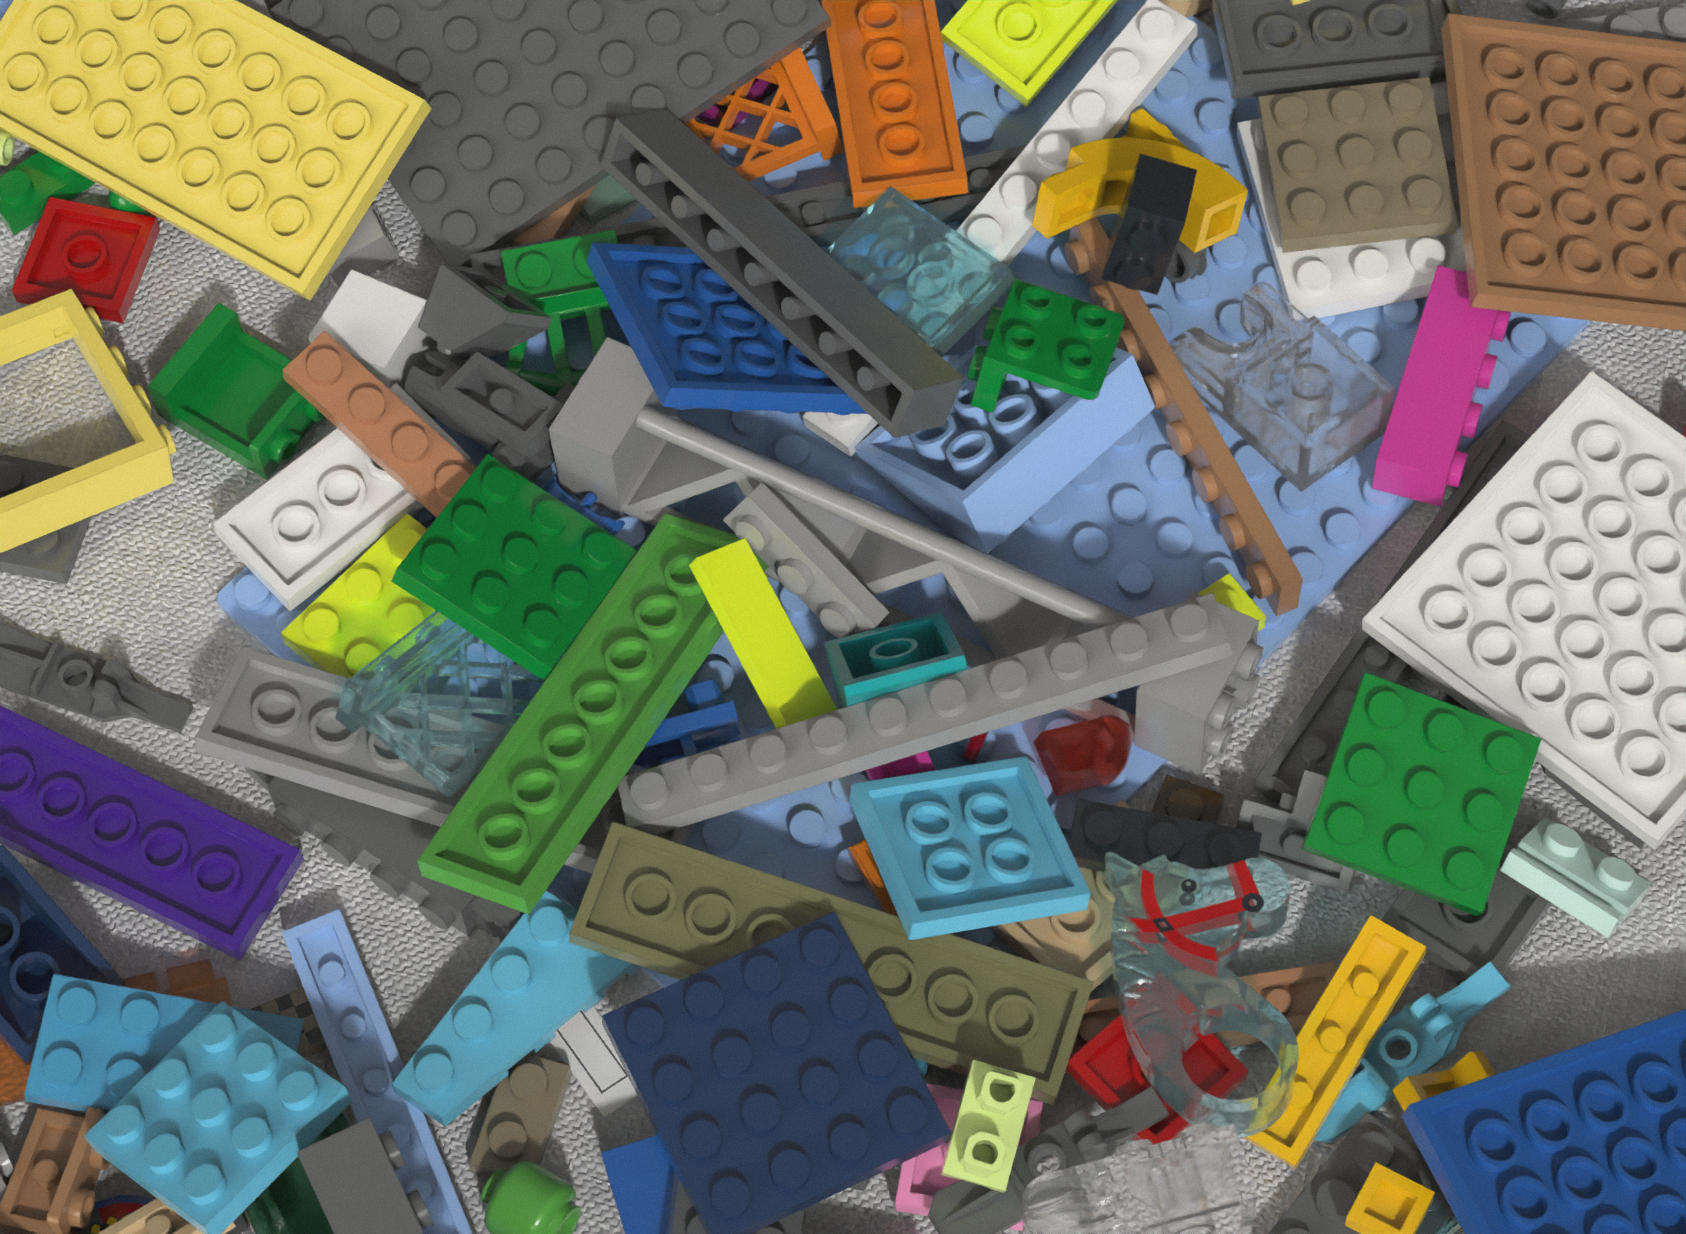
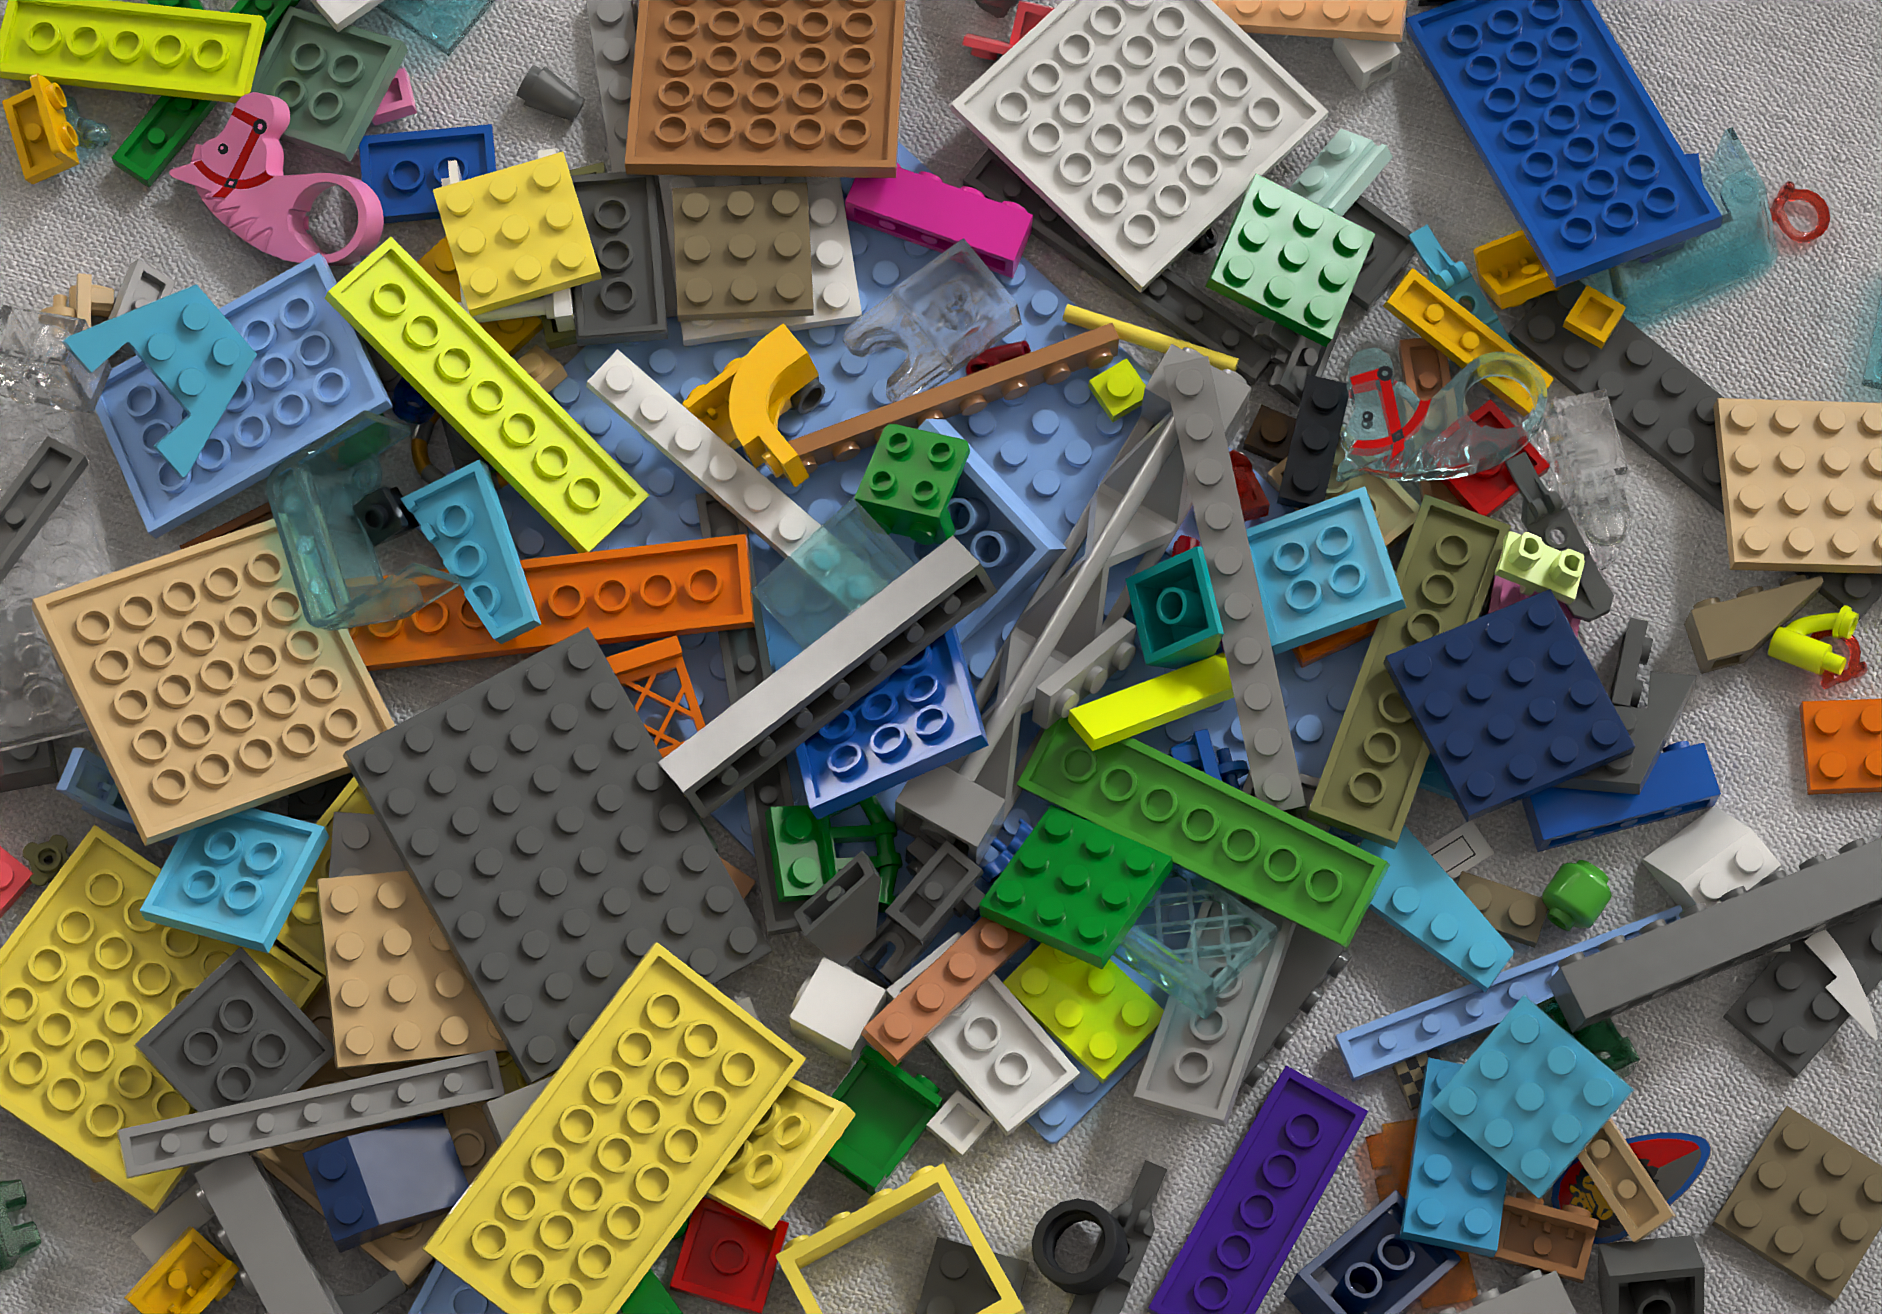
camera: 95 degrees left, 10 degrees up
black brick [1101,154,1197,295] -> none
none -> light yellow plate [705,1078,856,1230]
none -> white plate [926,1090,993,1159]
none -> dark red arm [965,340,1031,376]
none -> black tyre [1031,1198,1128,1295]
none -> light yellow bar [1062,304,1239,372]

